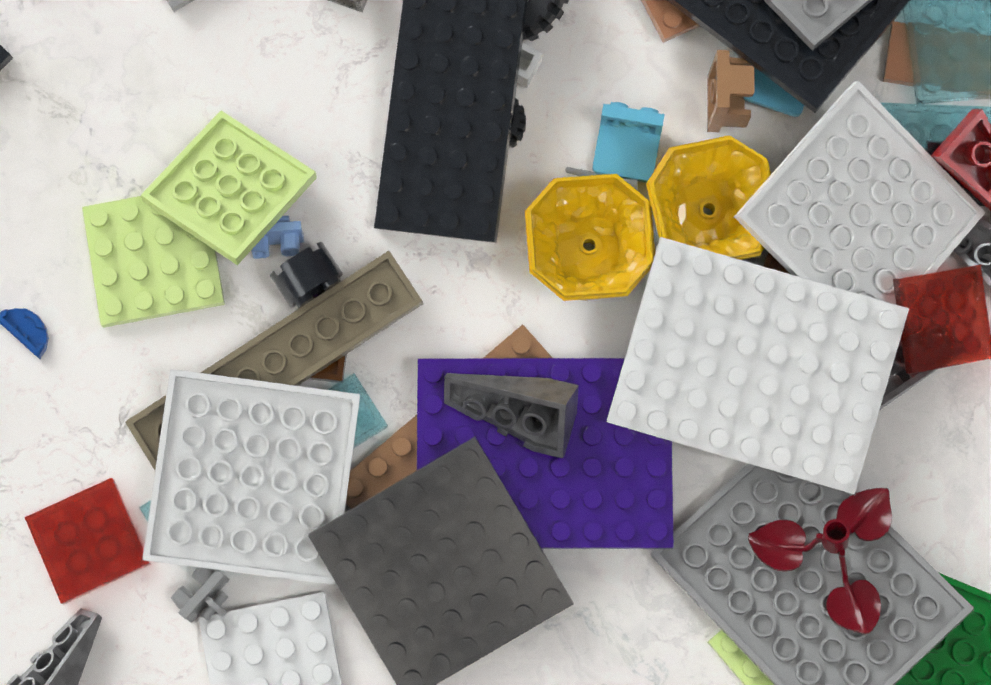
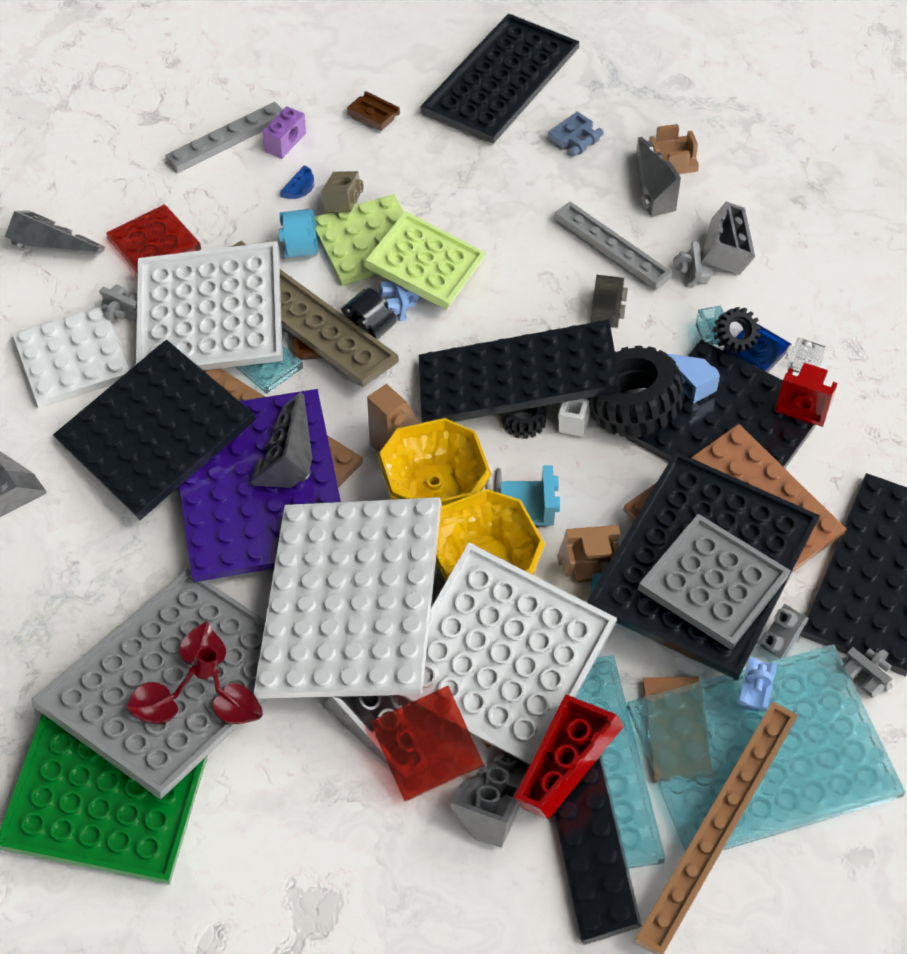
camera: 75 degrees right, 25 degrees down
none -> medium azure brick [279,209,318,258]
none -> dark tan brick [321,171,364,212]
none -> medium nougat wedge [367,384,420,452]

